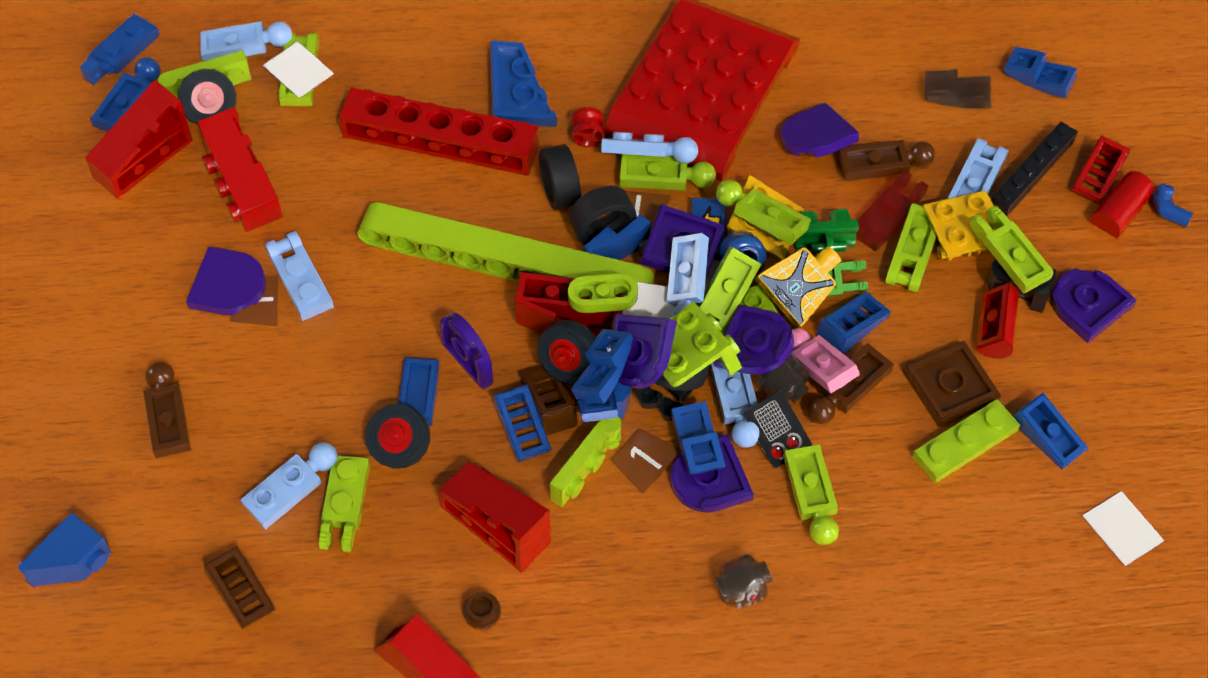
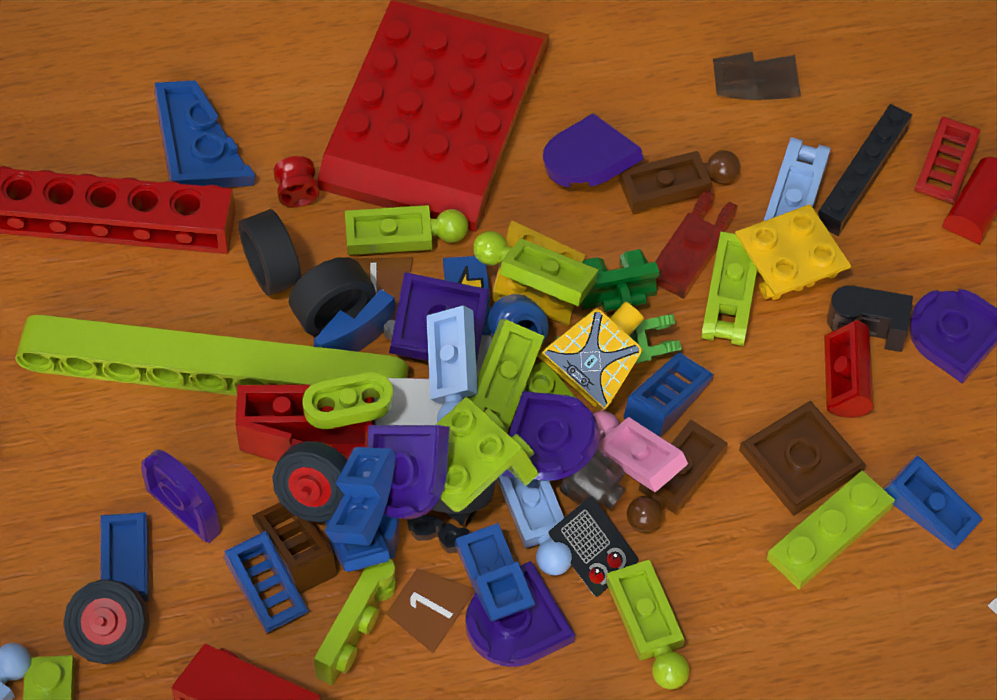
camera: 10 degrees left, 0 degrees up
light blue plate [601,132,698,164] -> none
lime hinge [969,205,1054,294] -> none
blue slope [1004,46,1077,99] -> none

